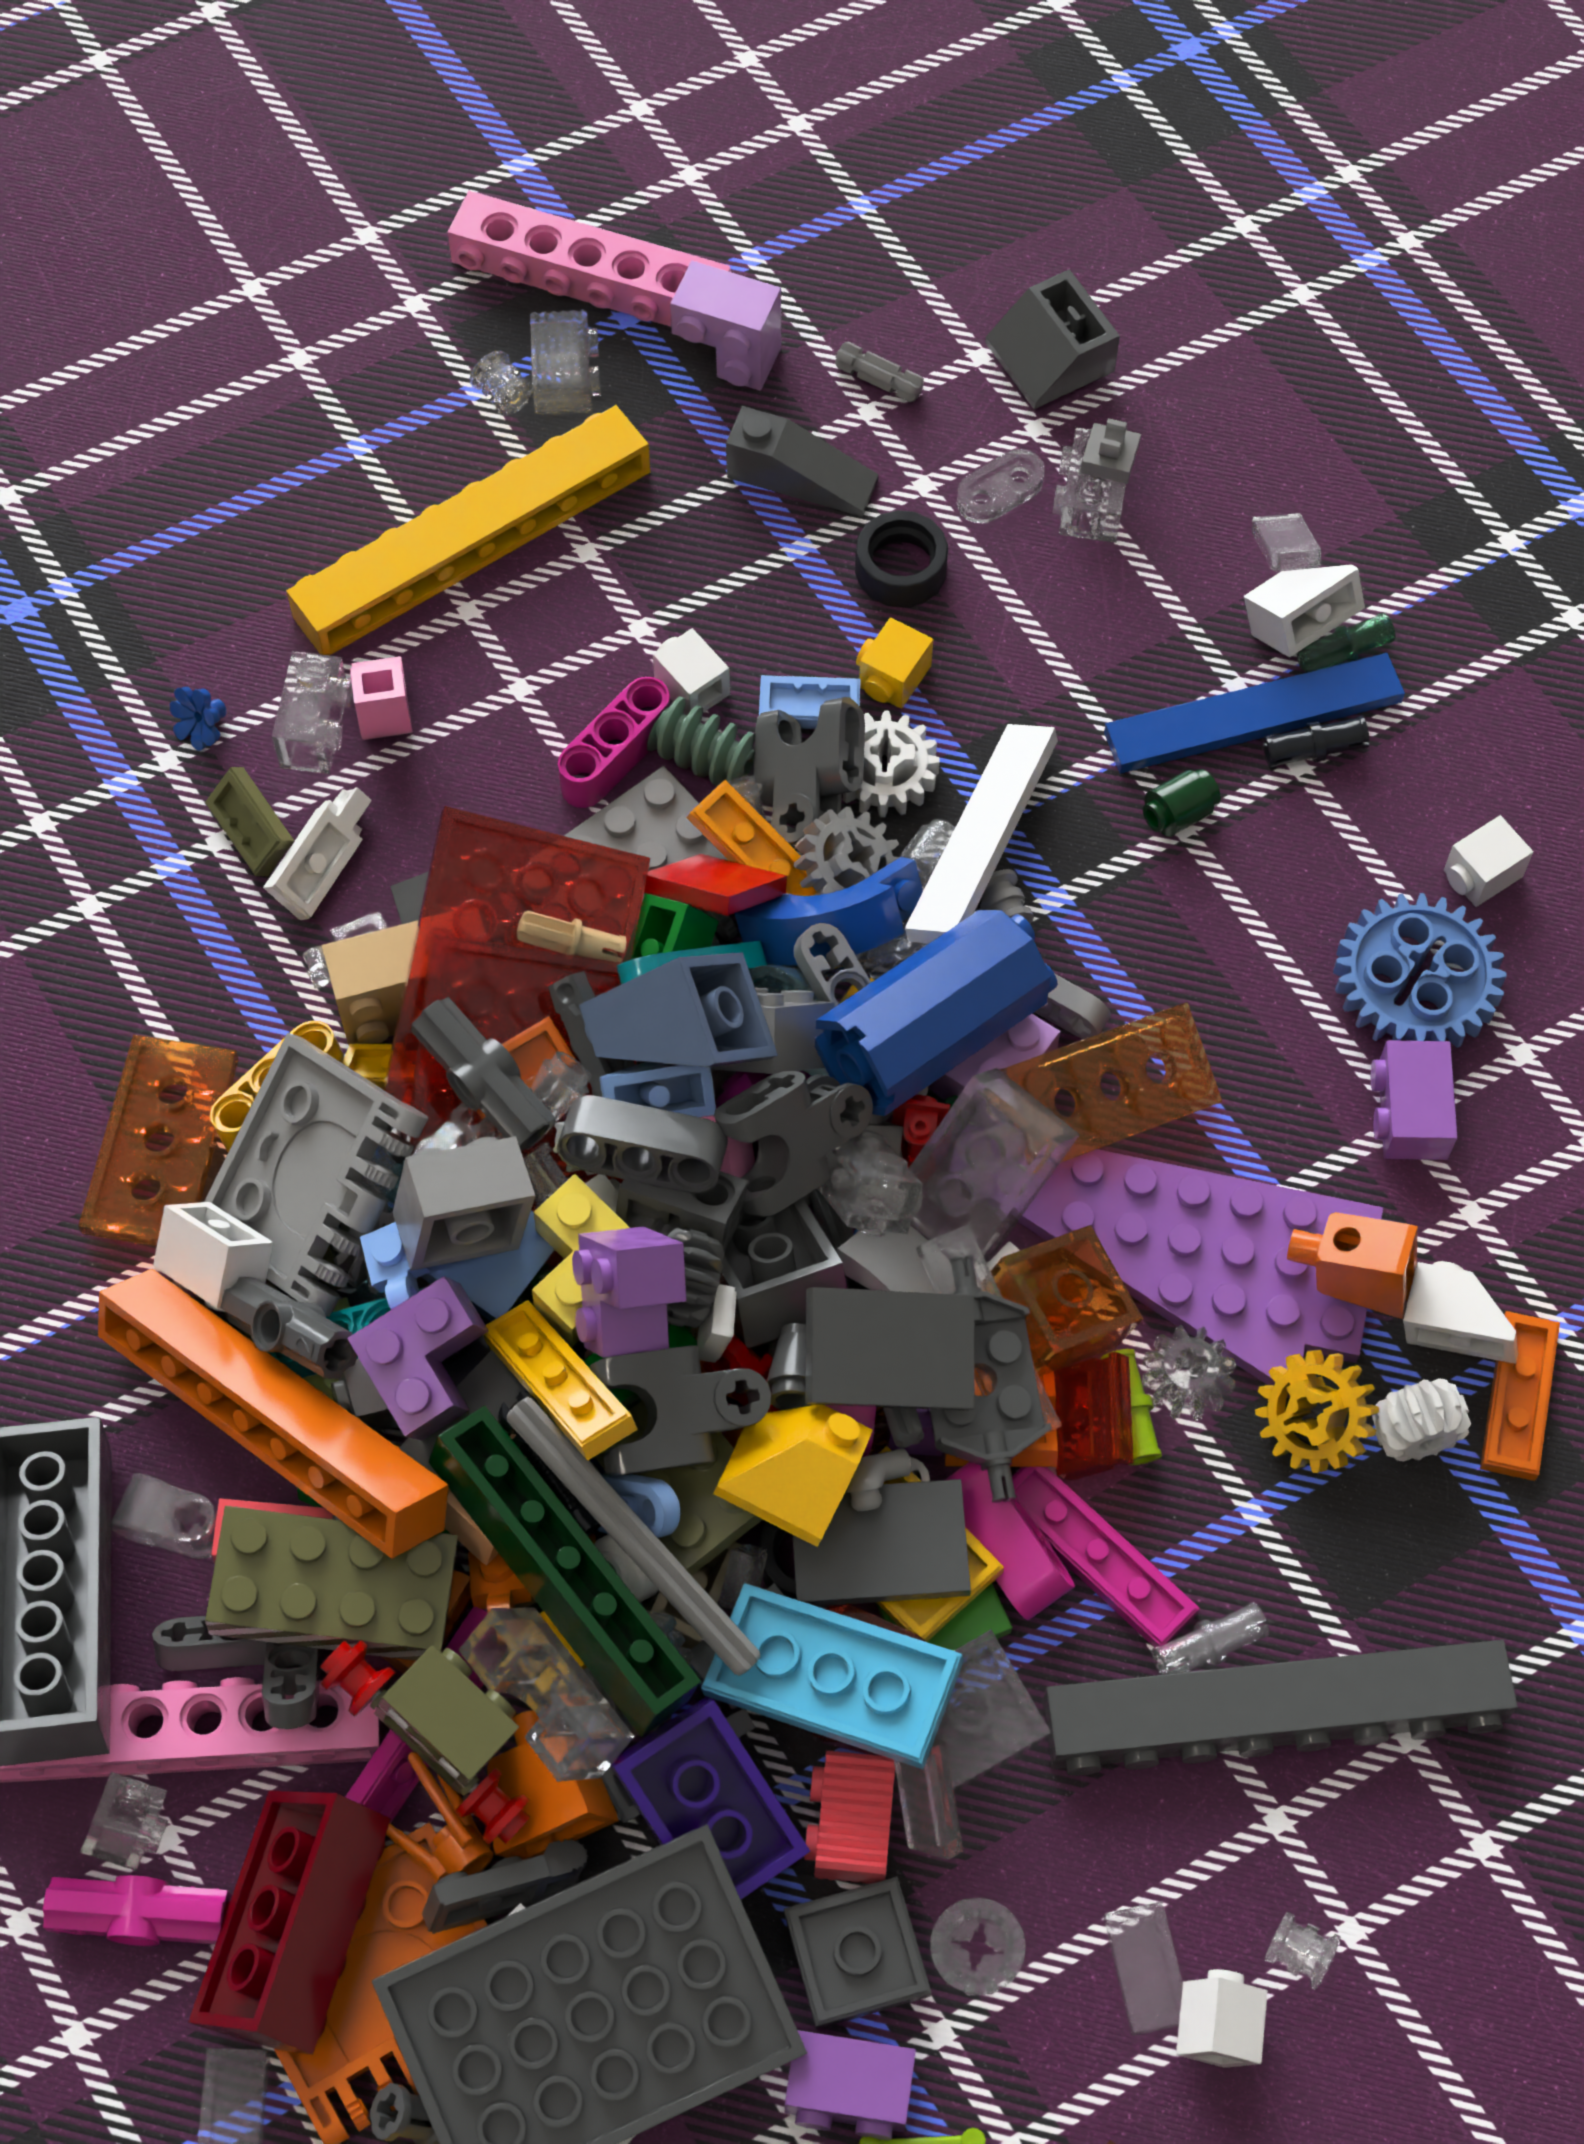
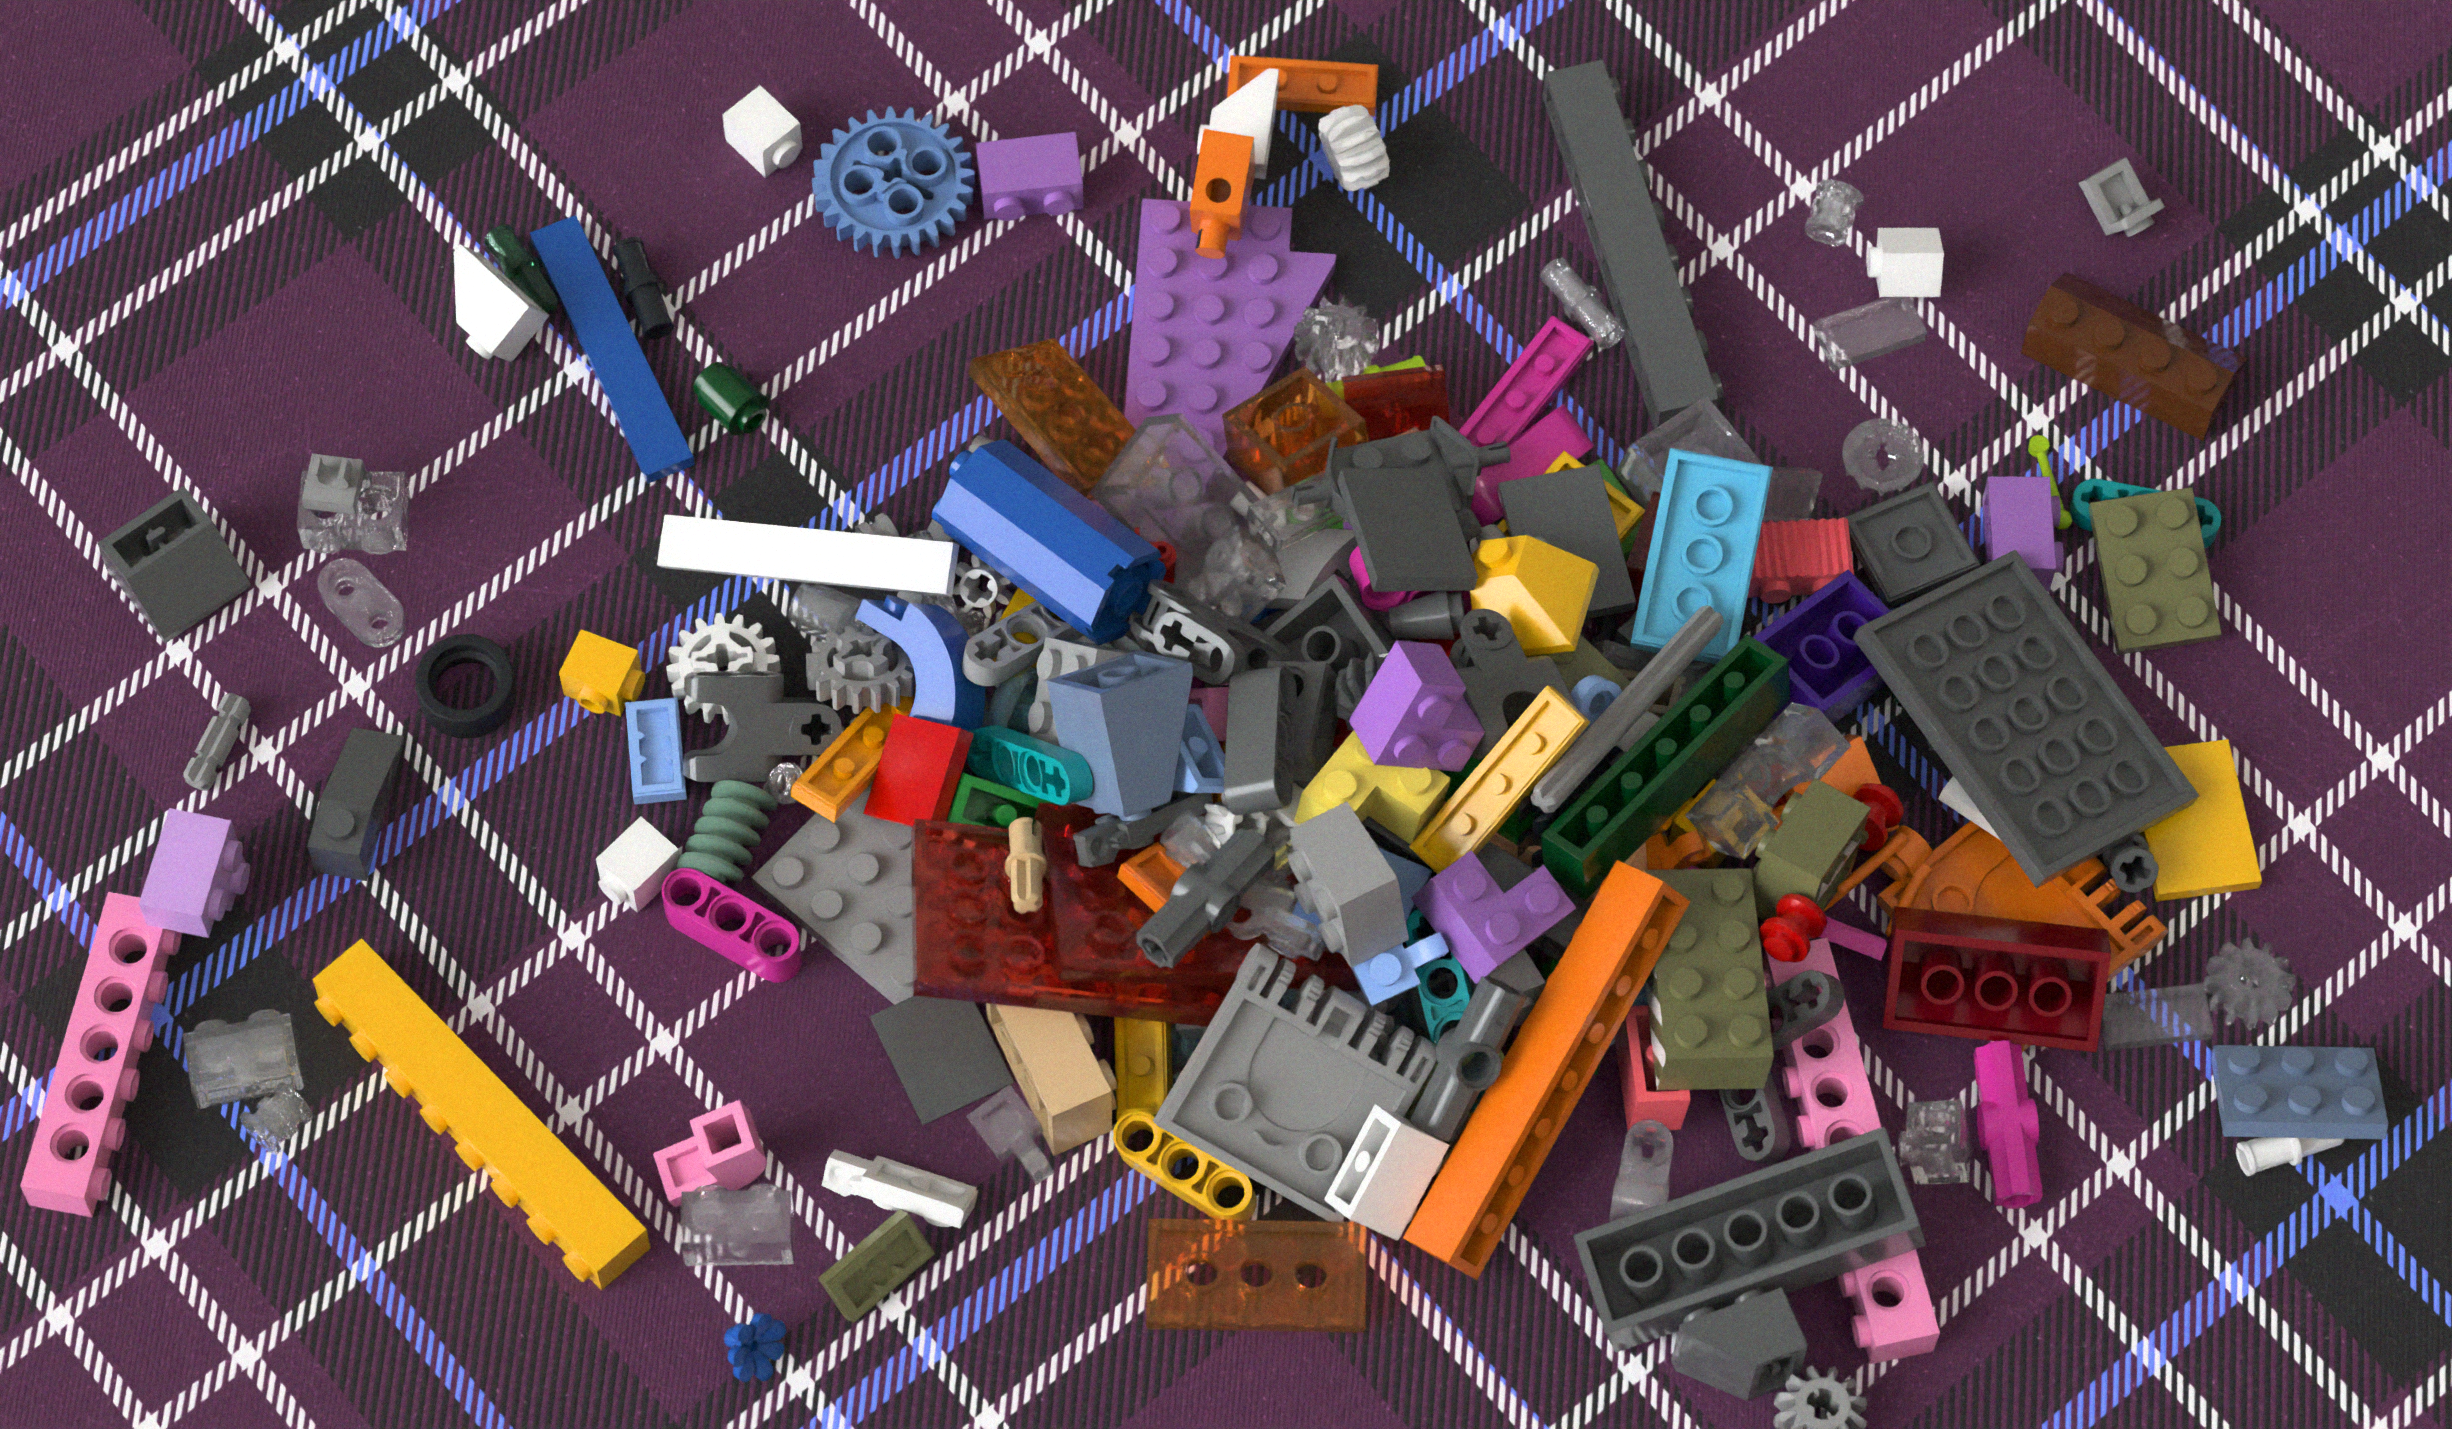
camera: 100 degrees left, 0 degrees up
dark grey hinge [422,1838,589,1934] -> none
clear tile [1252,513,1321,571] -> none
yellow gear [1255,1350,1379,1473] -> none

